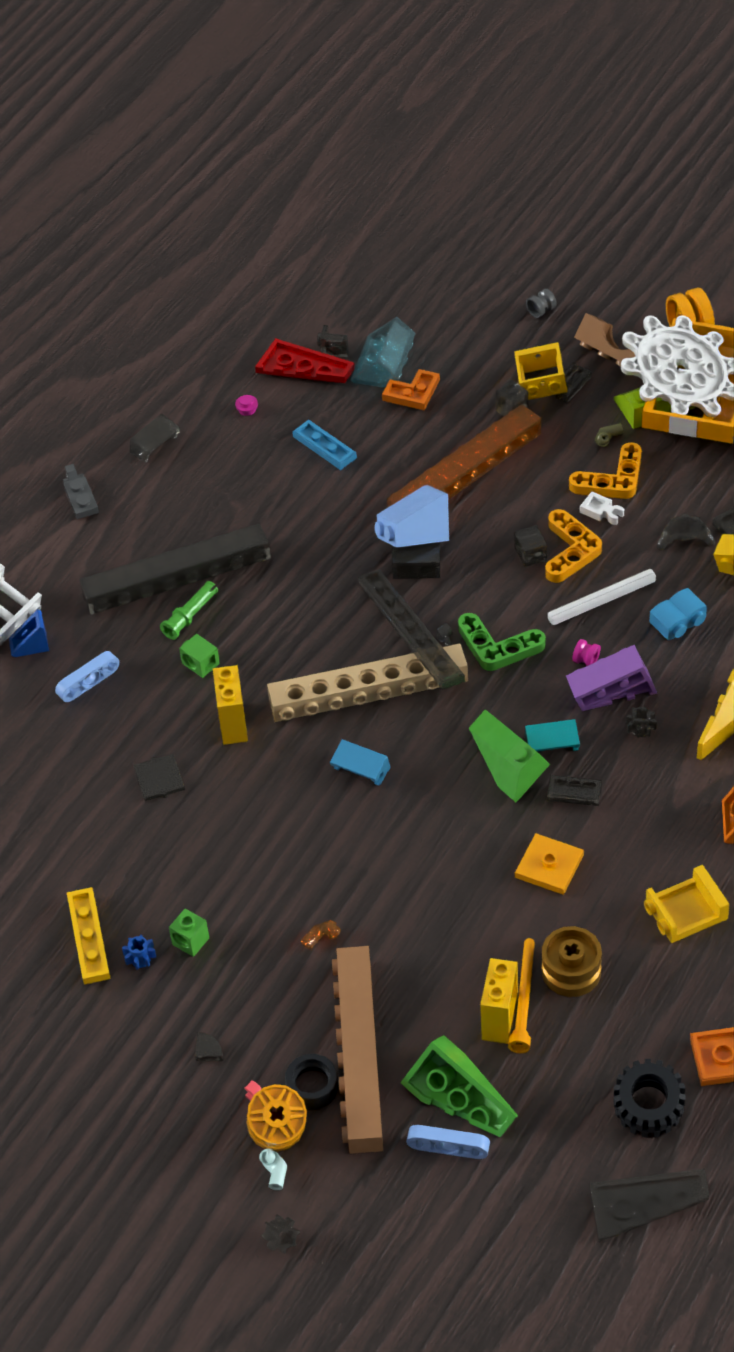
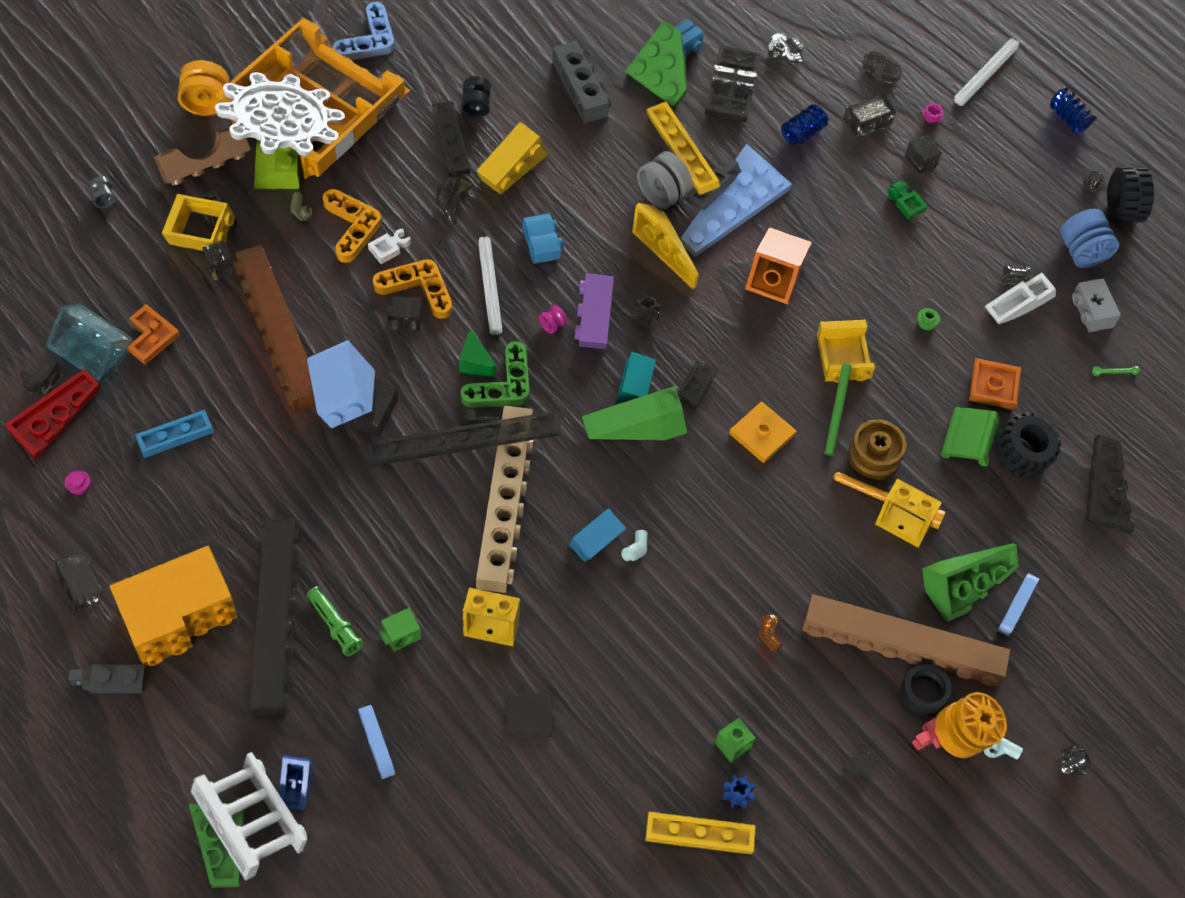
camera: 80 degrees left, 10 degrees up
none -> light orange piece [110,545,238,667]
none -> green slope [459,331,496,379]
none -> light aqua arm [622,530,647,561]
none -> bright green bar [824,364,851,456]
none -> bright green piece [941,407,999,466]

